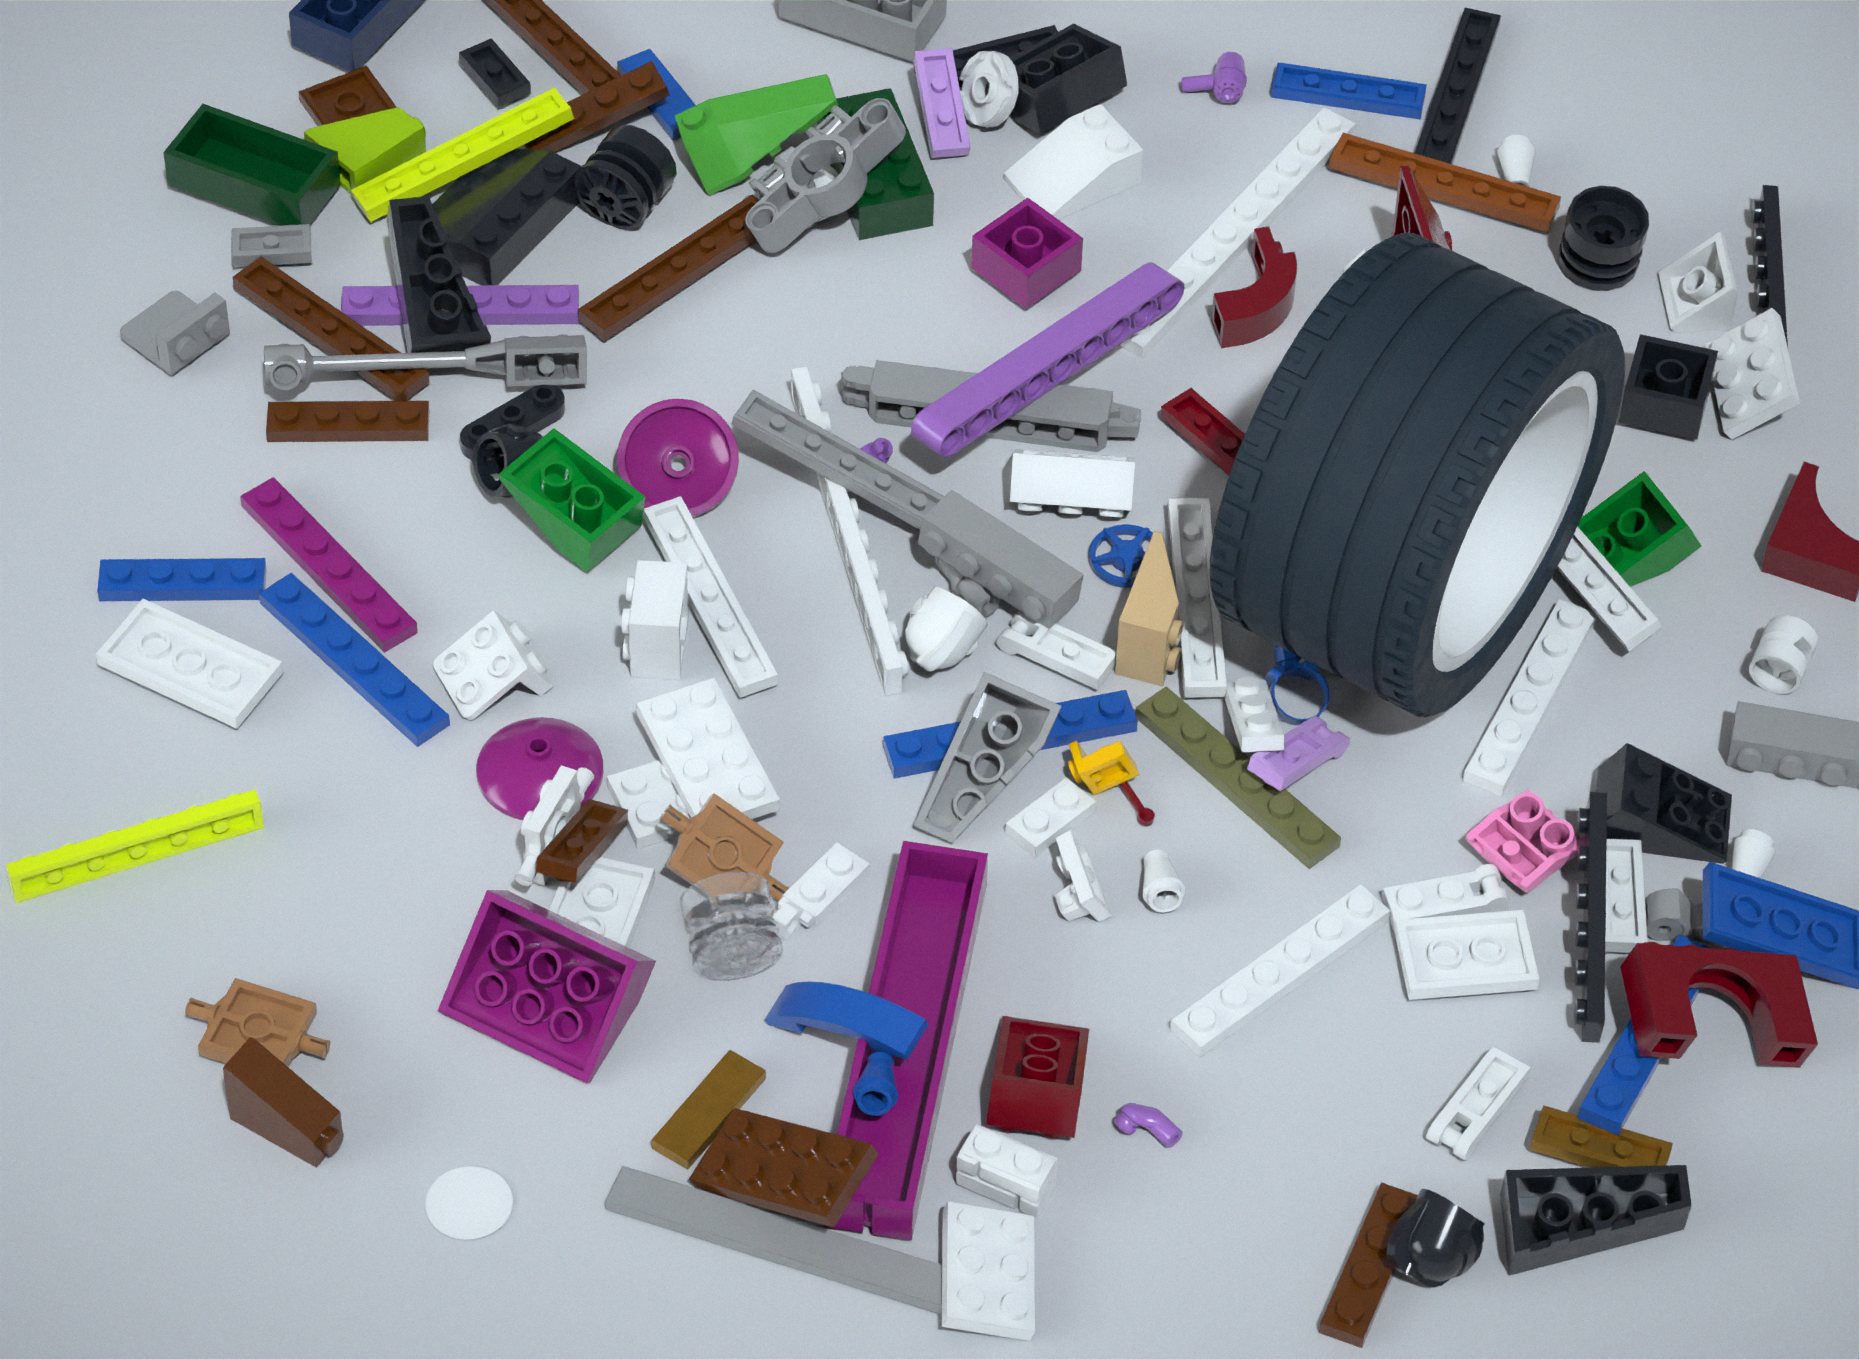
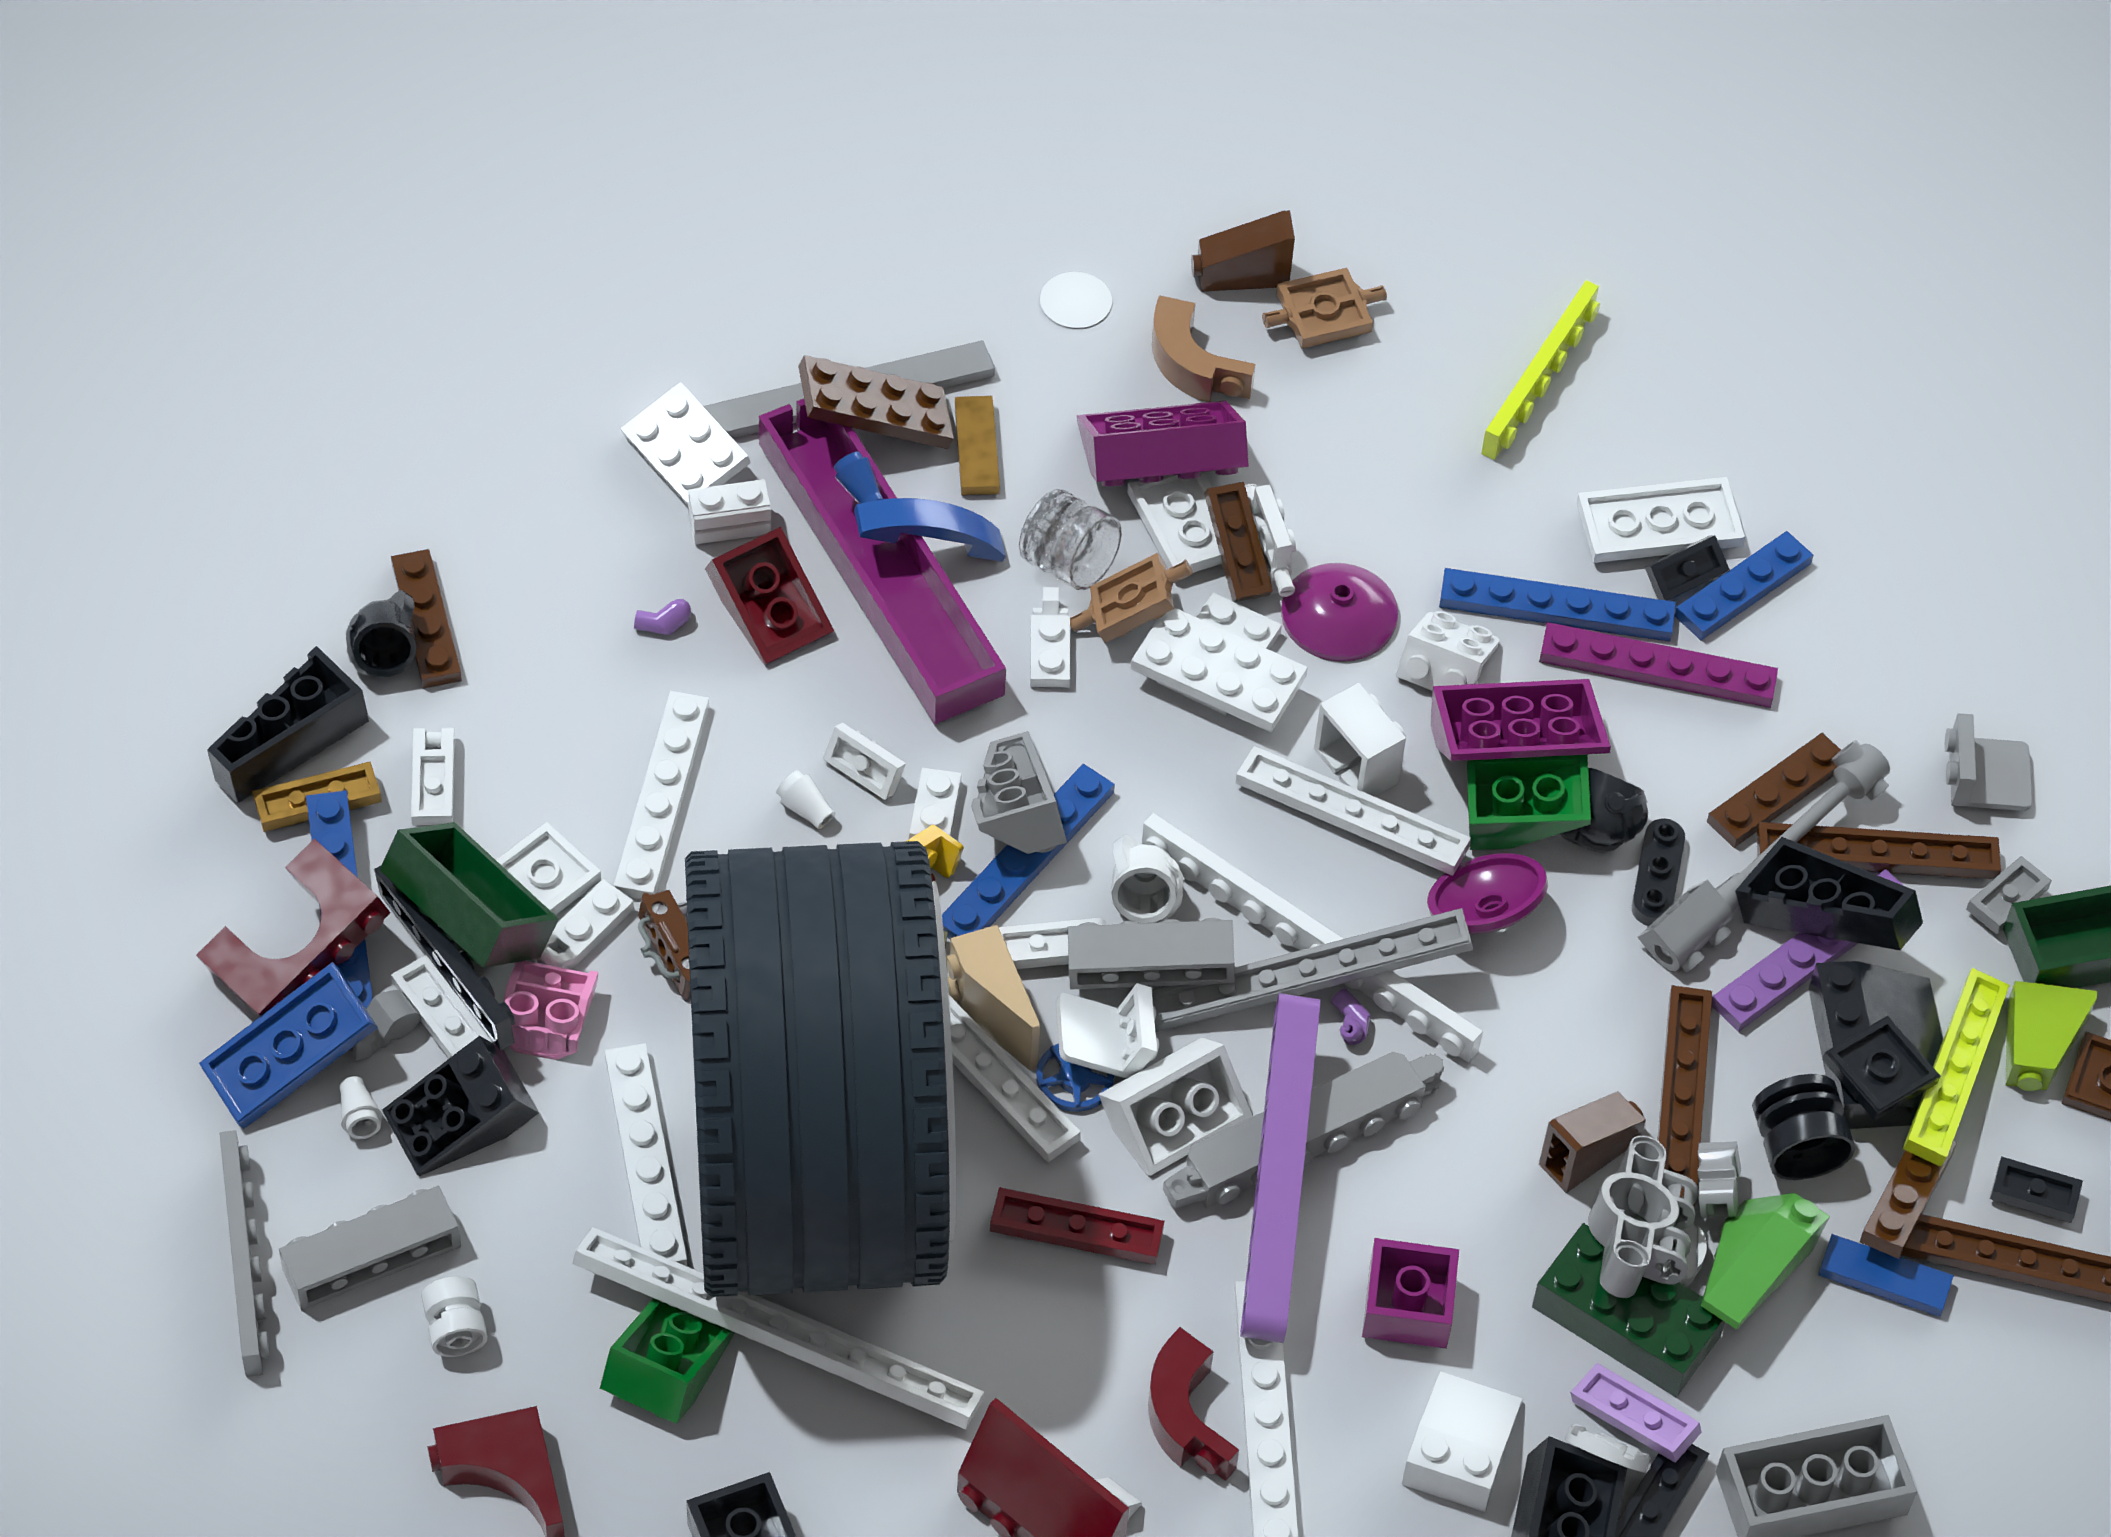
camera: 140 degrees right, 5 degrees up
none -> dark green piece [379,822,559,968]
none -> reddish brown piece [638,890,691,999]
none -> white bracket [1056,983,1159,1078]
none -> medium nougat arch [1152,295,1256,402]
none -> magenta slope [1430,679,1611,761]
none -> slope [1538,1091,1646,1193]
none -> black plate [1644,535,1730,601]
none -> light grey leg [1698,1141,1741,1218]
none -> black tile [1822,1015,1941,1121]

